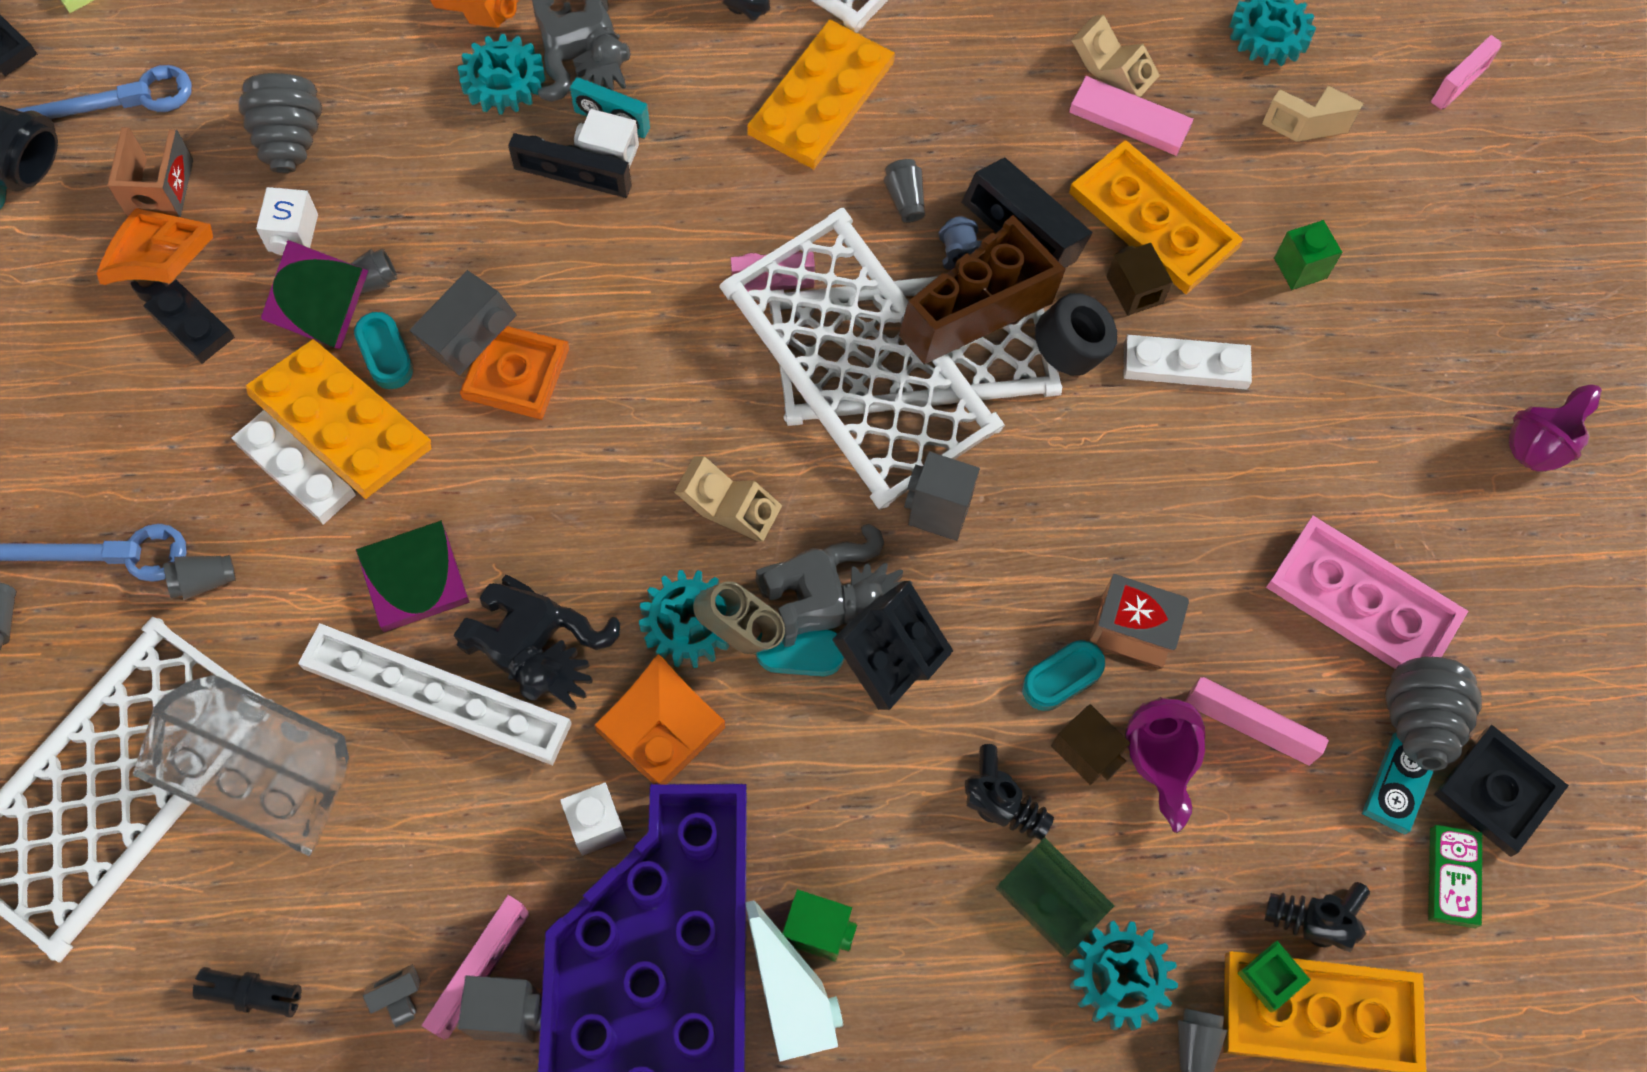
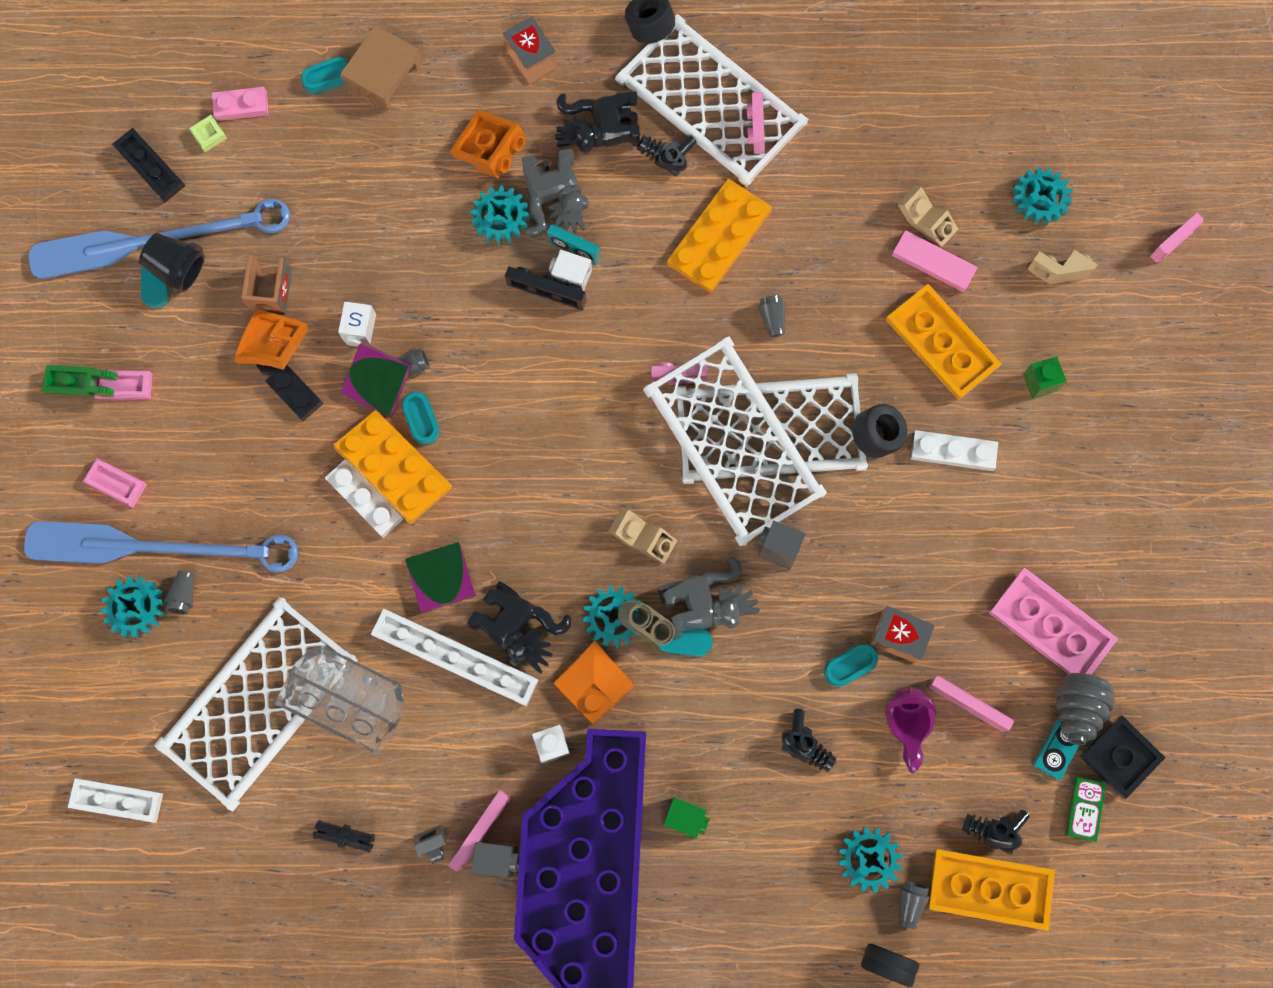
camera: 10 degrees right, 10 degrees up
dark grey cone [163,555,236,600] -> none
dark grey piece [238,73,322,173] -> none
dark grey brick [409,270,517,376] -> none
orange tile [460,326,569,420] -> none
light aqua slope [745,900,843,1061] -> none
black slope [832,581,953,710] -> none
reddish brown wedge [899,215,1066,364] -> none
sand blue brick [939,217,982,270] -> none
black brick [961,157,1093,268] -> none
clear green plate [995,837,1115,958] -> none
dark brown brick [1051,704,1130,785] -> none
dark brown brick [1106,243,1173,316] -> none
green tile [1238,941,1311,1013] -> none
magenta piece [1509,384,1602,472] -> none

